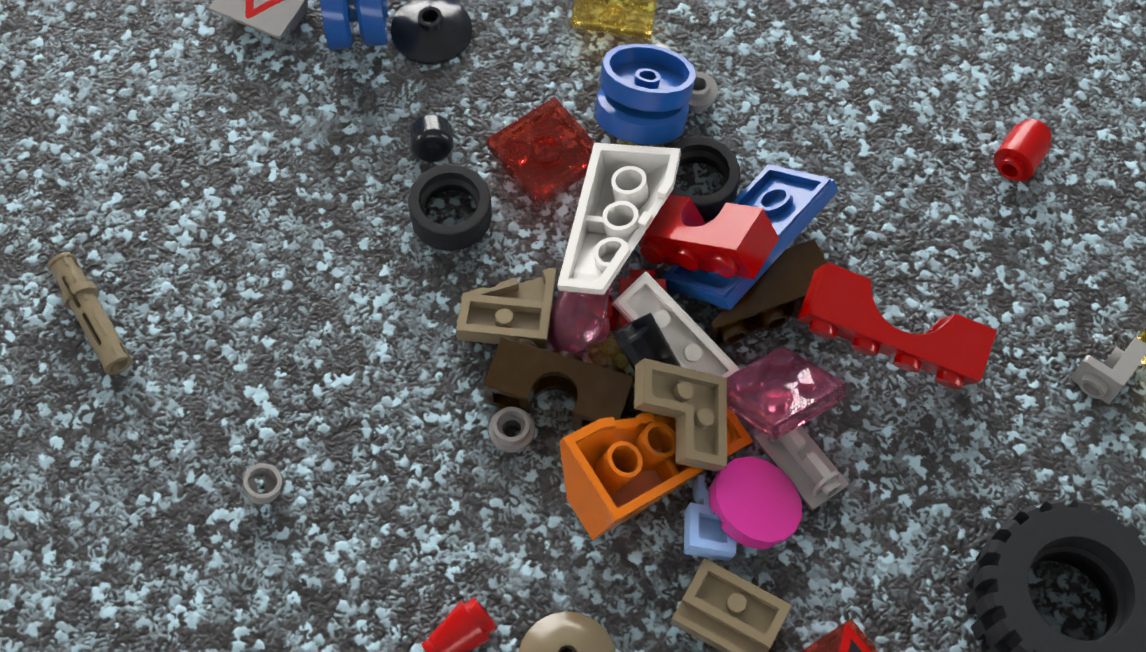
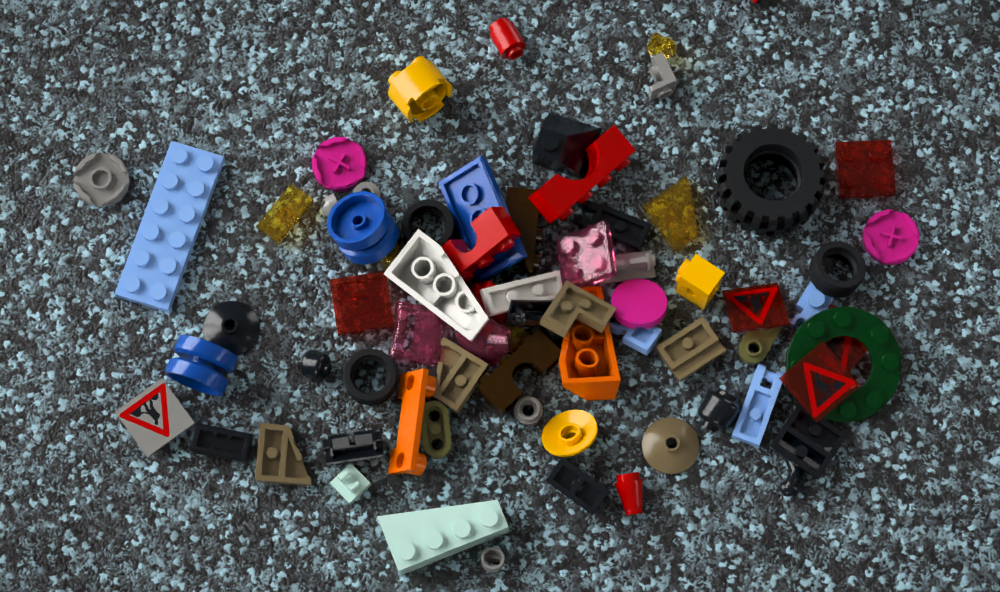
camera: 60 degrees left, 10 degrees up
none -> black plate [190,423,254,464]
none -> dark tan wing [254,423,311,487]
none -> dark pink tile [312,137,367,192]
none -> black hinge [323,429,384,465]
none -> light aqua tile [330,463,371,505]
none -> light aqua wedge [377,500,509,576]
none -> yellow brick [388,56,452,122]
none -> clear pink plate [388,301,445,366]
none -> orange brick [388,368,436,476]
none -> olive plate [421,401,452,459]
none -> black slope [532,112,602,179]
none -> yellow dish [541,410,598,457]
none -> black hinge [545,457,612,515]
none -> black hinge [569,200,652,252]
none -> clear yellow wing [642,177,698,253]
none -> yellow brick [675,254,725,310]

